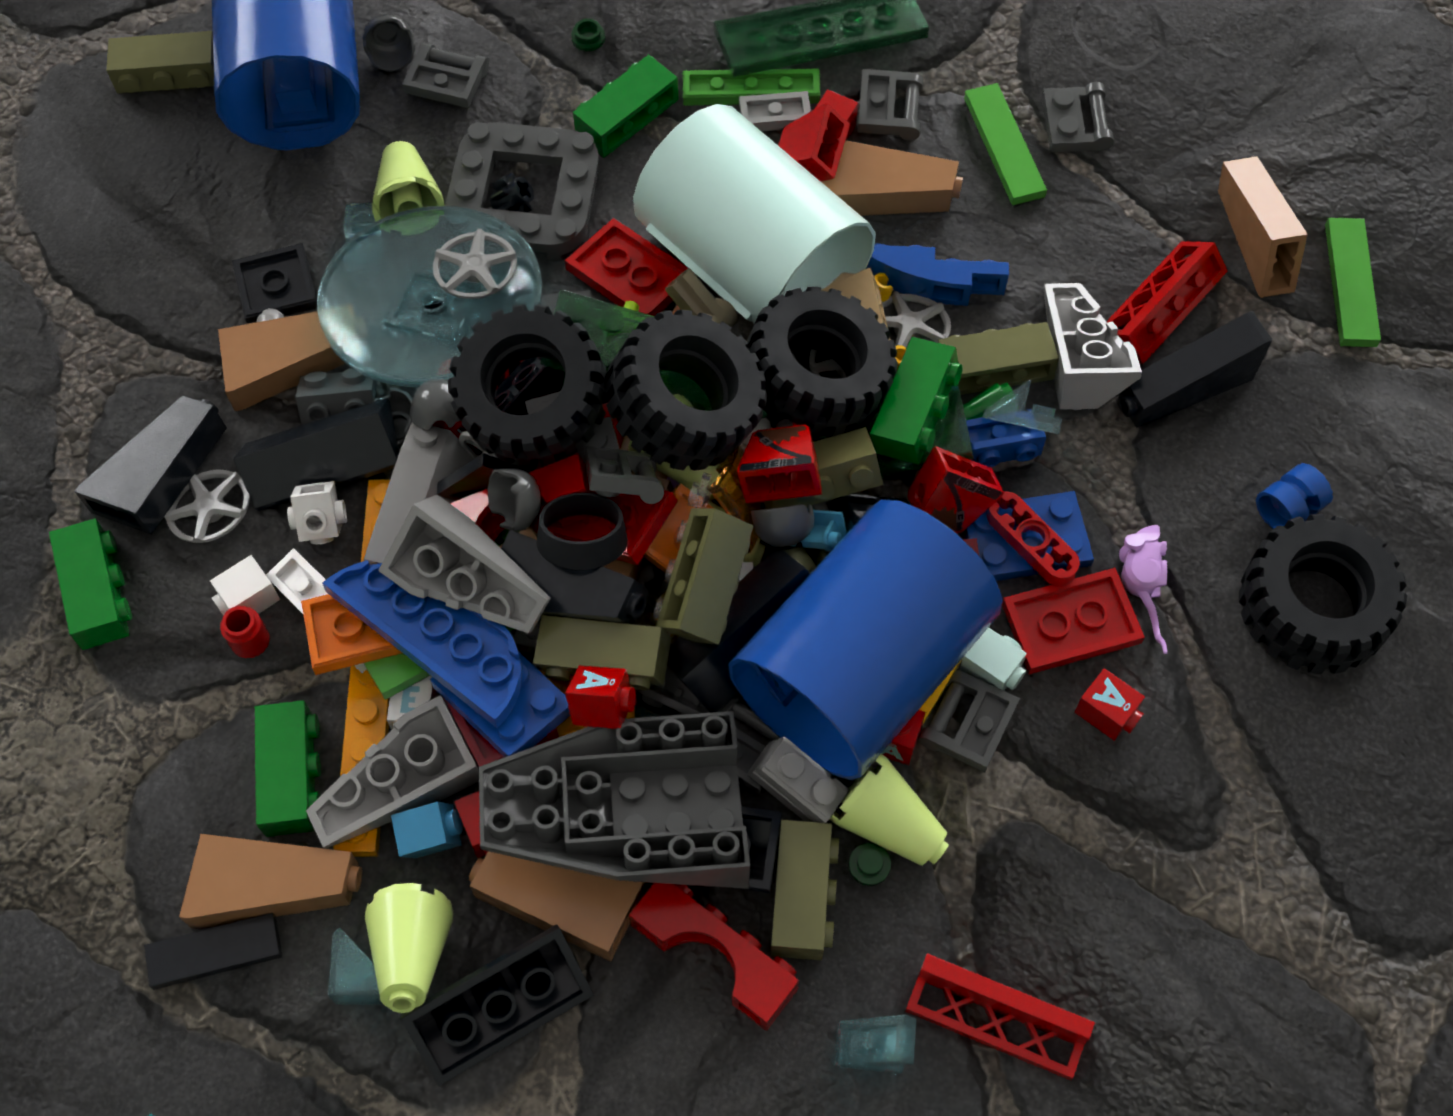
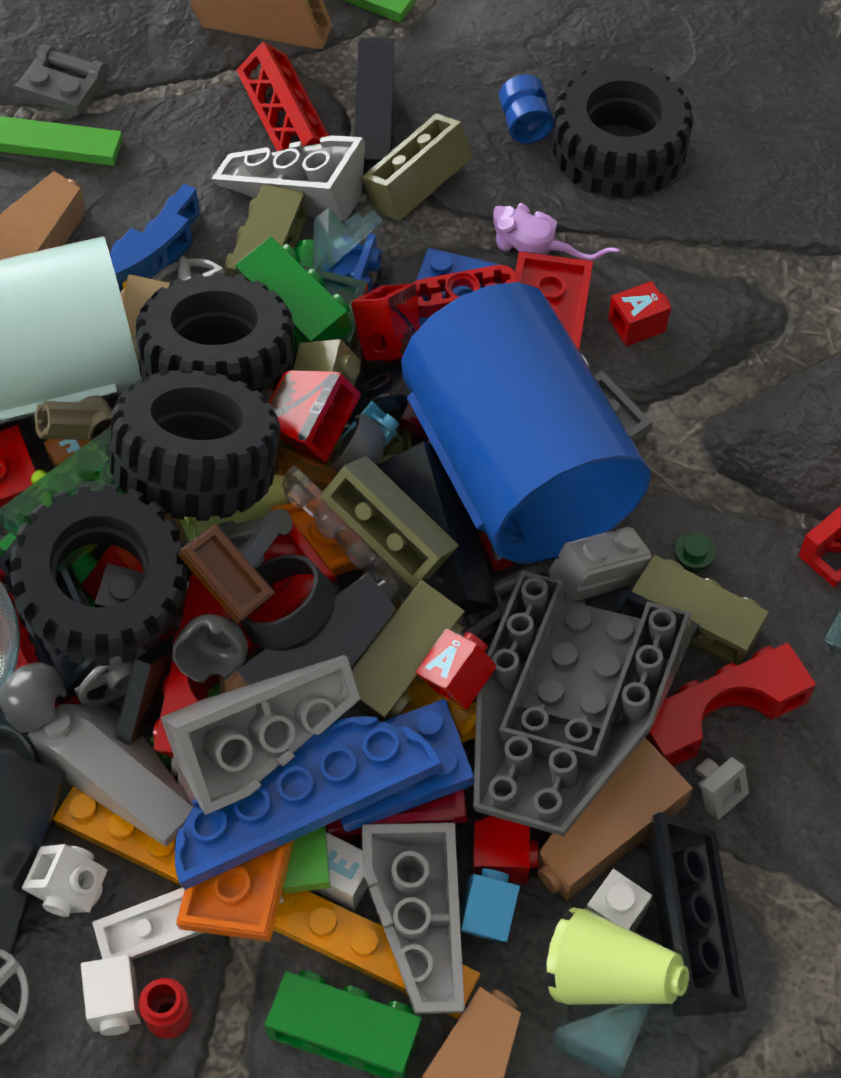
camera: 65 degrees left, 5 degrees down
yellowish green cone [829,753,949,866] -> none
none -> reddish brown tile [178,523,275,624]
none -> olive brick [362,113,472,221]
none -> white brick [586,869,653,932]
none -> light grey tile [695,757,749,820]

